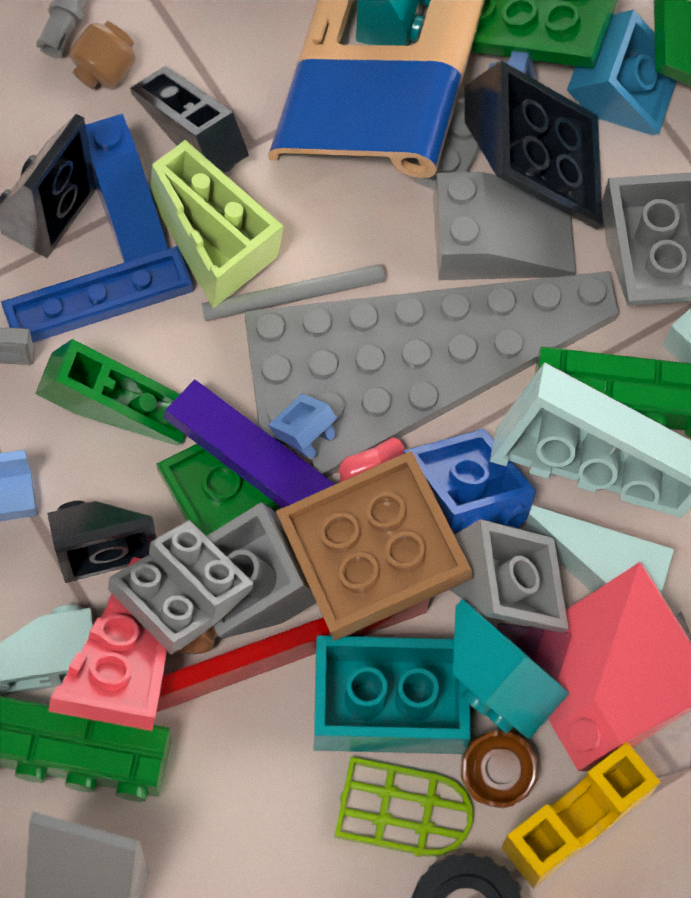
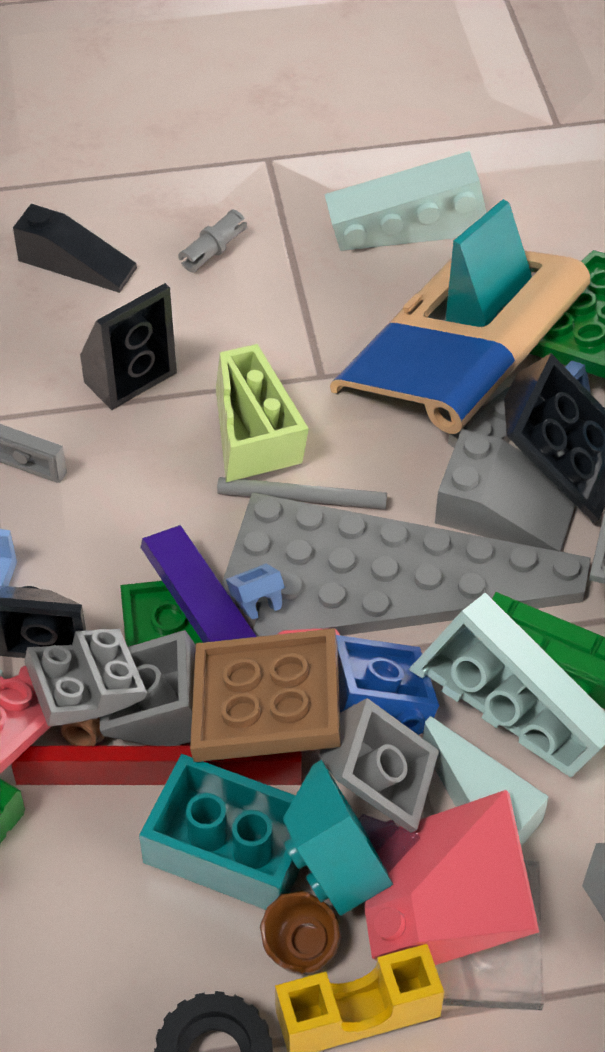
camera: 25 degrees right, 15 degrees down
blue tile [1,246,193,343] -> none
green slope [35,339,185,446] -> none
medium nougat head [69,21,135,89] -> none
blue slope [85,113,168,263] -> none
black slope [130,66,249,173] -> none
lime window [334,757,473,857] -> none

